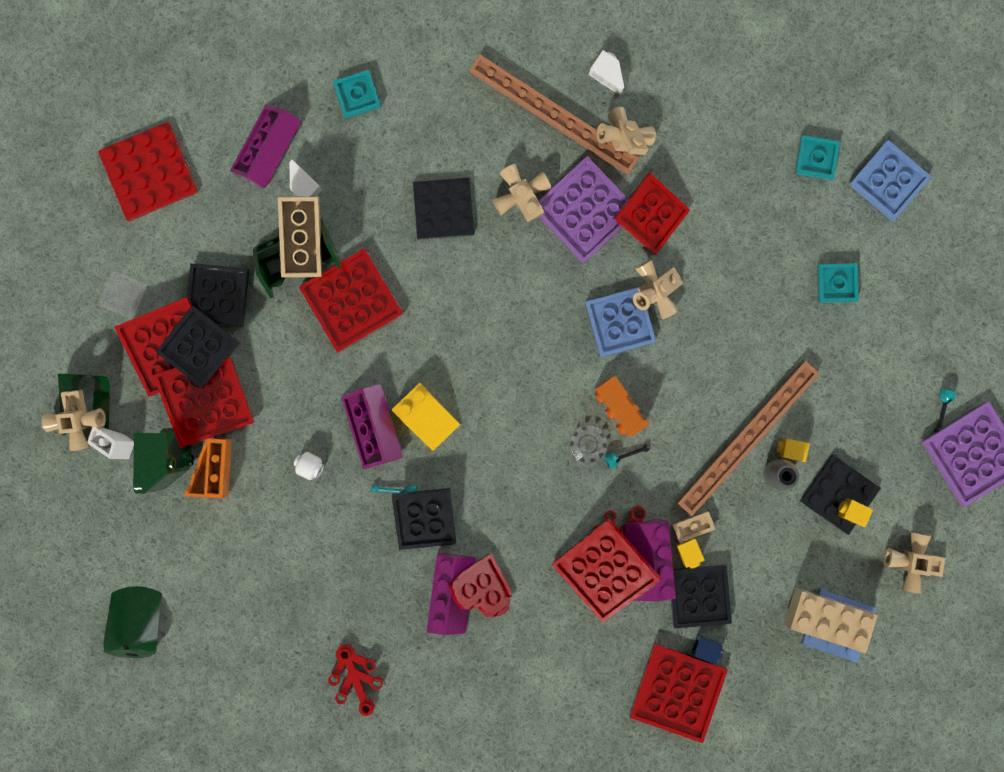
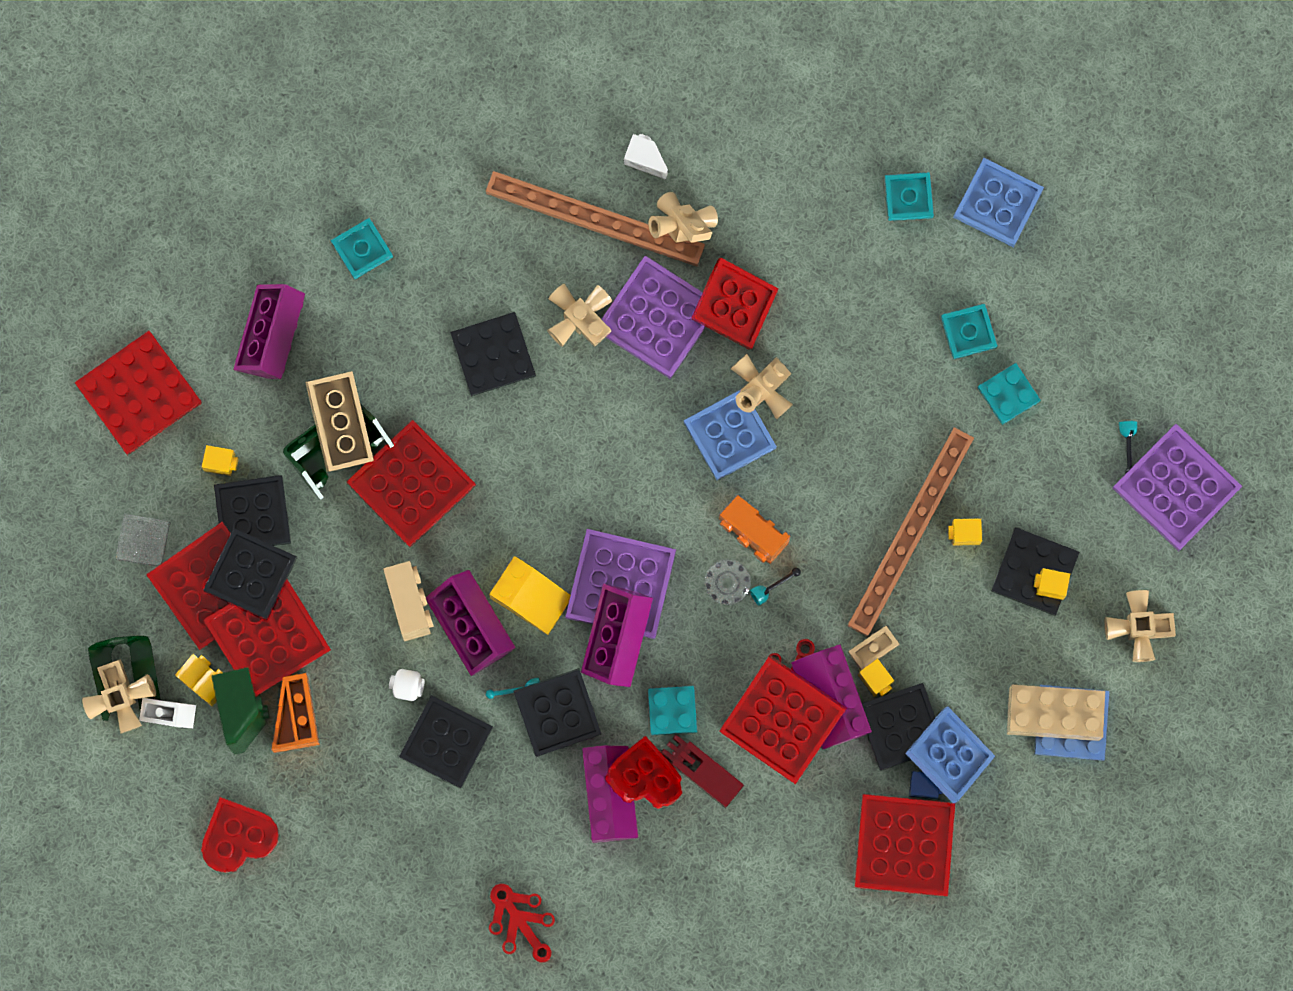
camera: 15 degrees left, 10 degrees down
dark green piece [103,586,162,658] -> none
white slope [289,160,323,197] -> none
dark grey piece [764,459,799,491] -> none
none -> yellow brick [175,654,223,706]
none -> red plate [201,797,279,873]
none -> yellow brick [202,445,238,476]
none -> tan brick [383,561,434,641]
none -> black plate [399,695,493,789]
none -> medium lavender plate [565,529,676,639]
none -> magenta slope [581,584,653,687]
none -> teal plate [648,686,697,735]
none -> dark red hinge [661,734,744,809]
none -> medium blue plate [906,706,995,804]
none -> teal plate [977,363,1041,425]

